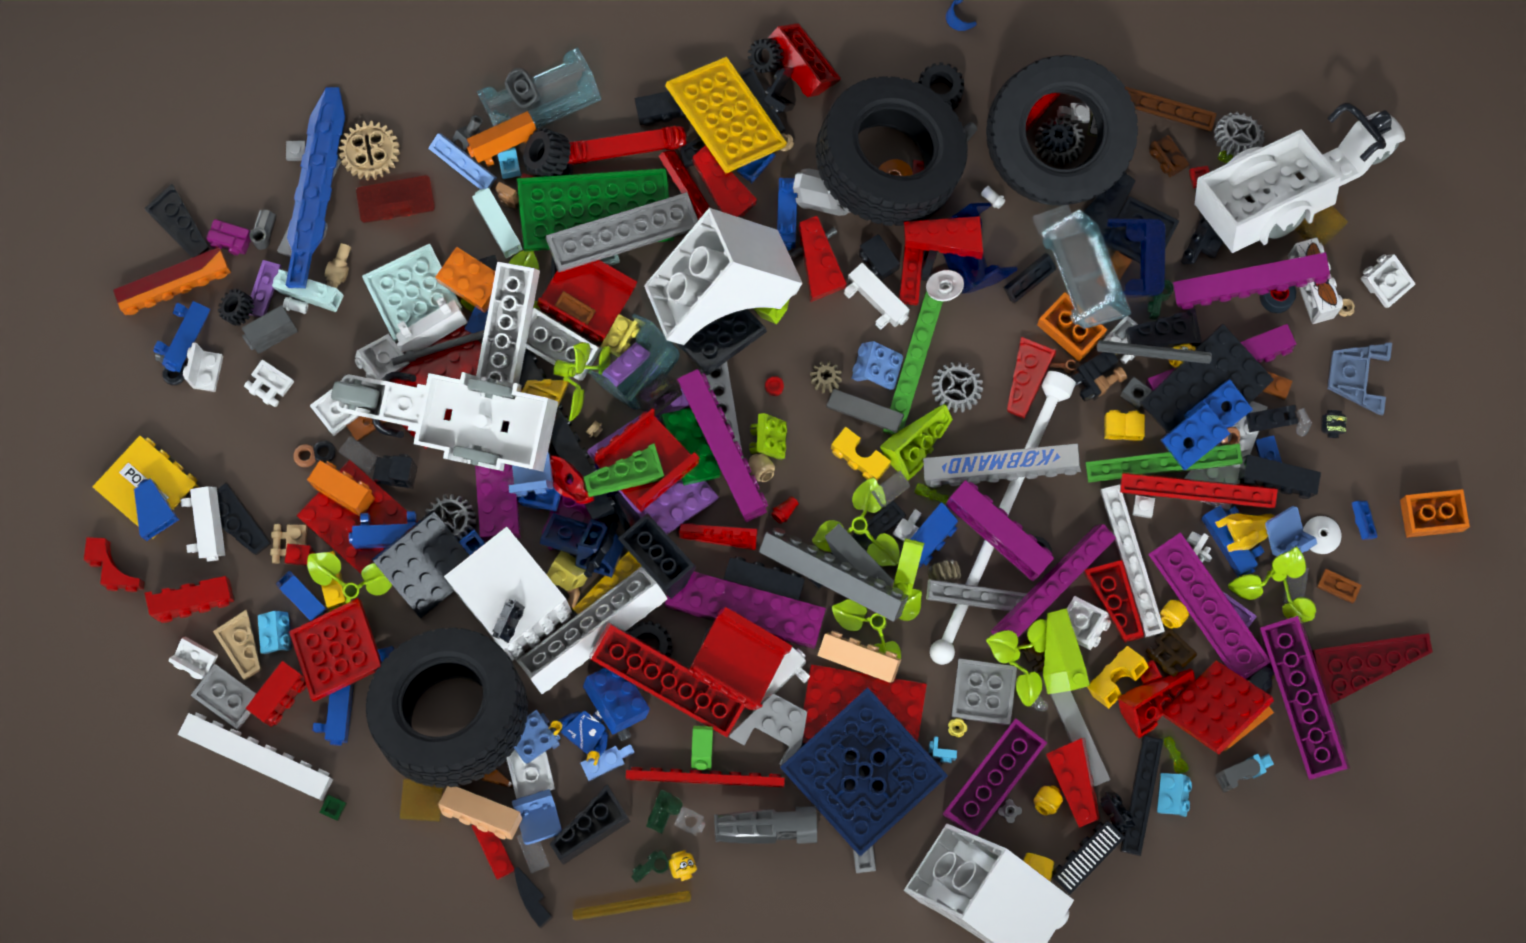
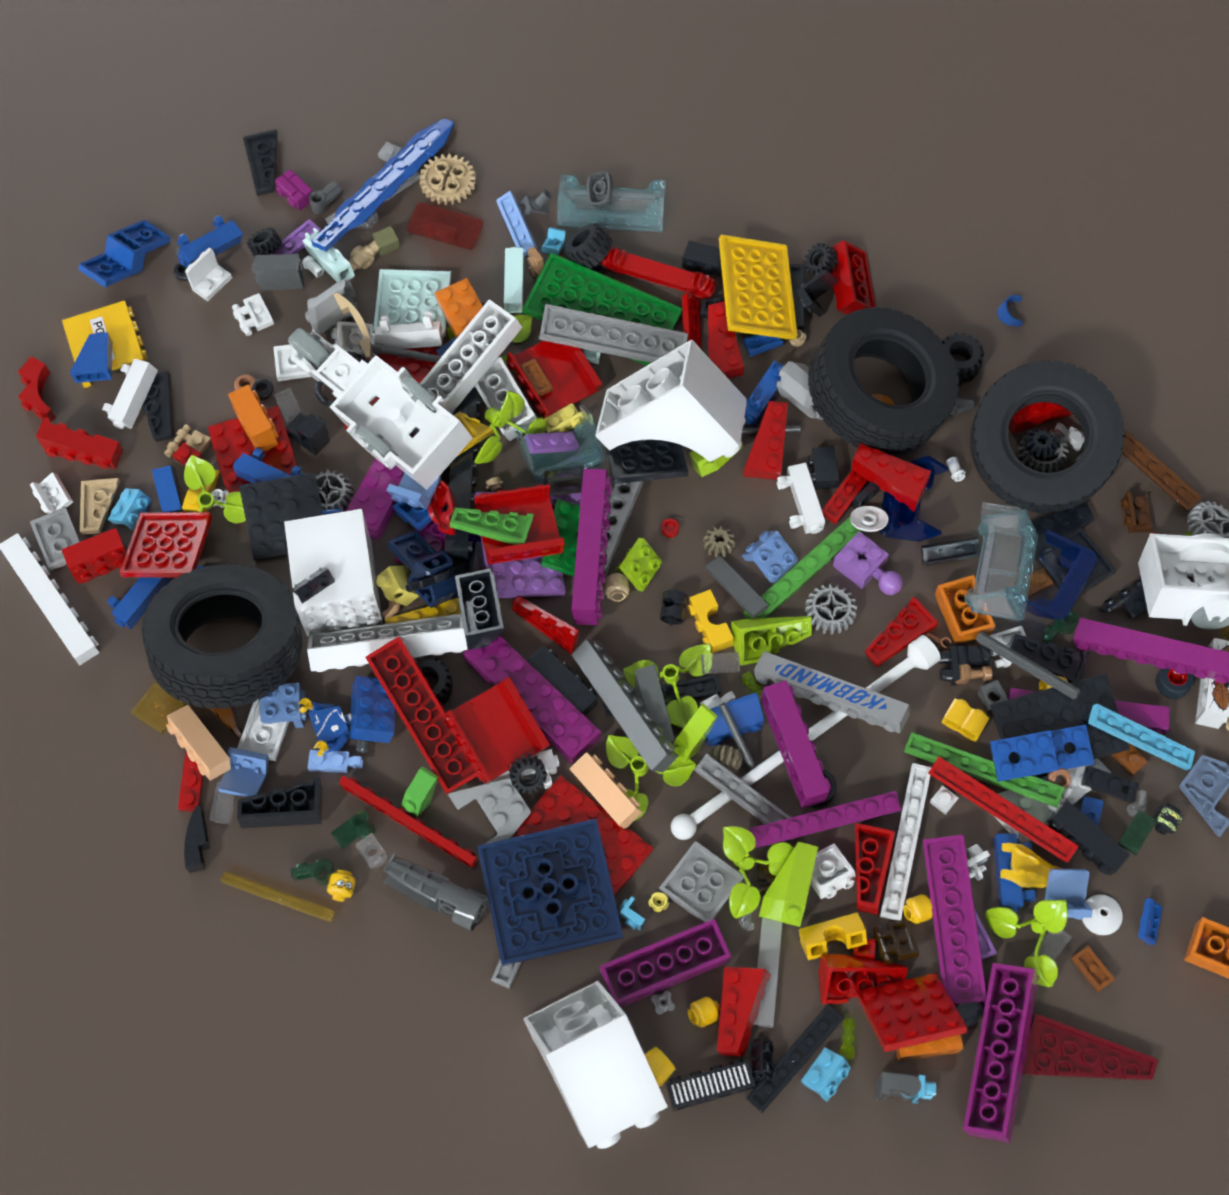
camera: 30 degrees right, 10 degrees down
brick [113,247,231,315] -> none
dark green plate [319,795,347,821] -> none
dark orange plate [346,416,387,442] -> none
orange brick [466,111,537,167] -> none
red cone [771,496,799,524] -> none
none -> blue bracket [78,219,171,287]
none -> white plate [211,489,229,508]
none -> light grey brick [305,280,358,335]
none -> tan slope [333,293,373,361]
none -> olive panel [372,226,399,256]
none -> black tyre [509,754,547,794]
none -> black wheel [660,589,688,626]
none -> dark grey bar [718,702,756,771]
none -> medium lavender brick [833,531,903,595]
none -> medium azure plate [1088,704,1195,771]
none -> clear green plate [1118,810,1157,856]

